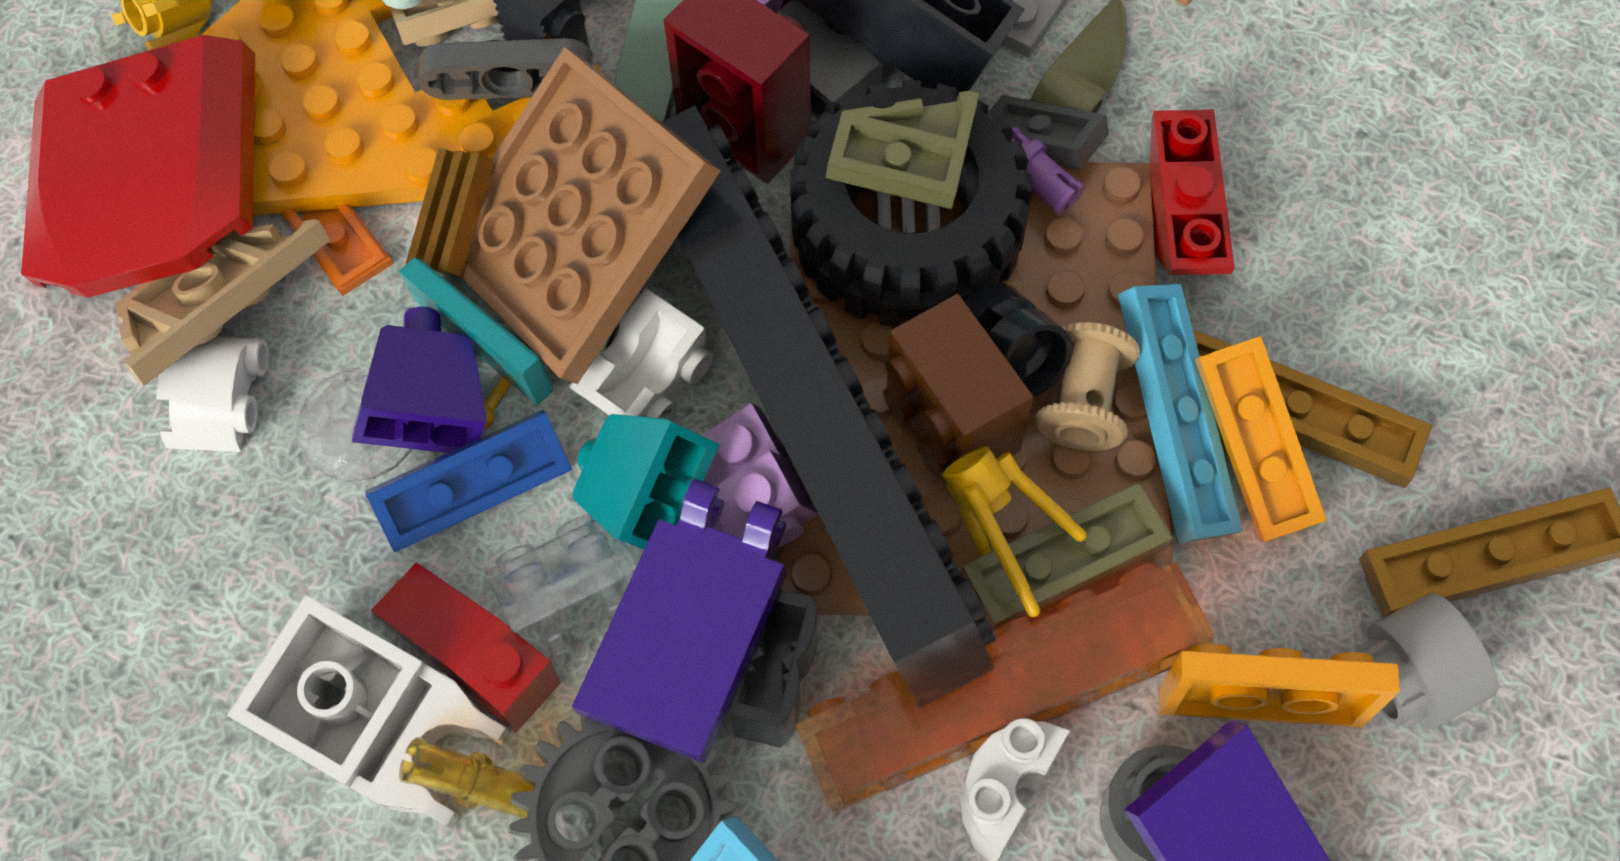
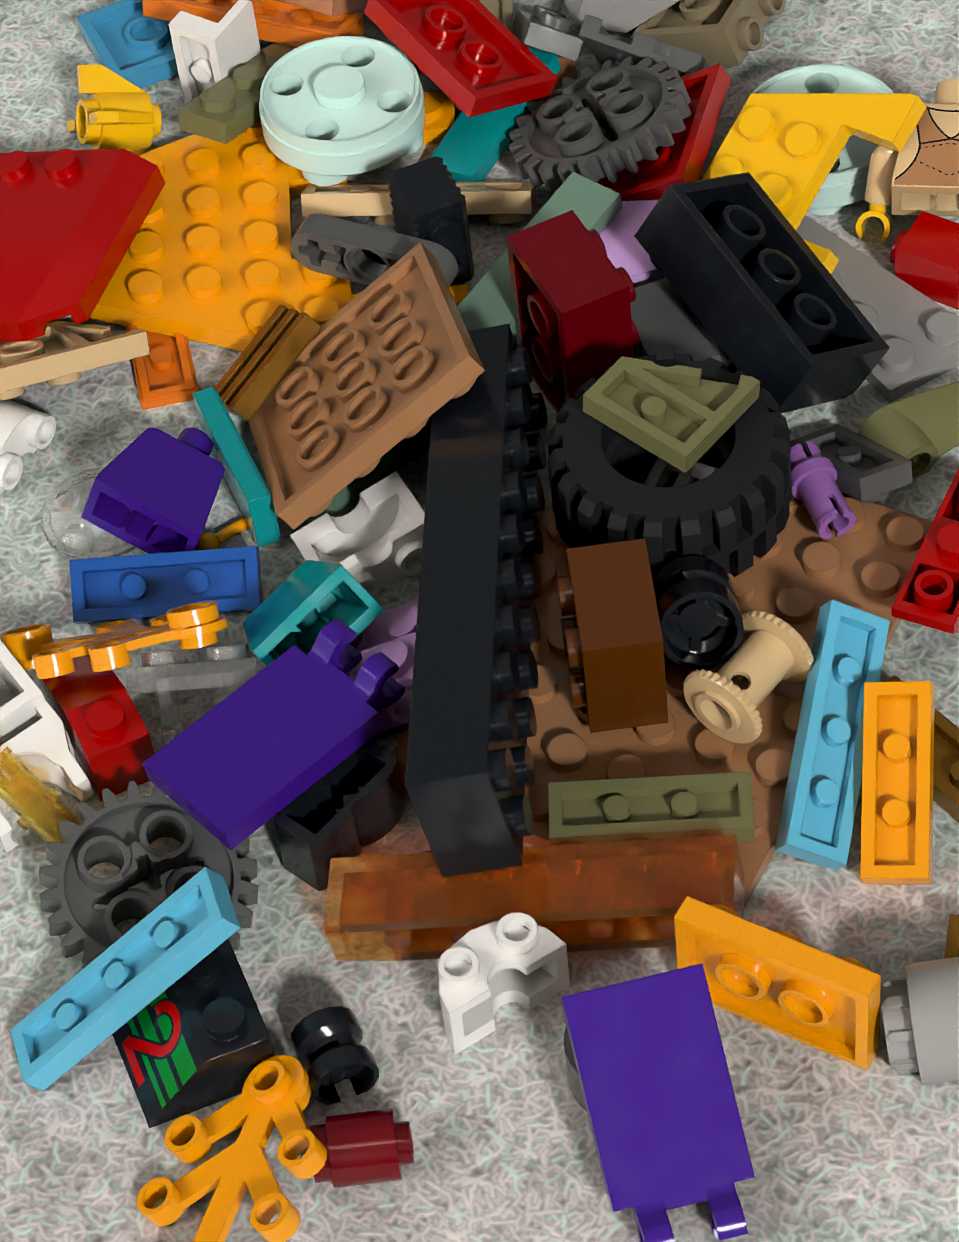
camera: 30 degrees right, 15 degrees down
yellow plant [943,446,1087,617] -> none
none -> light orange plant [0,601,228,679]

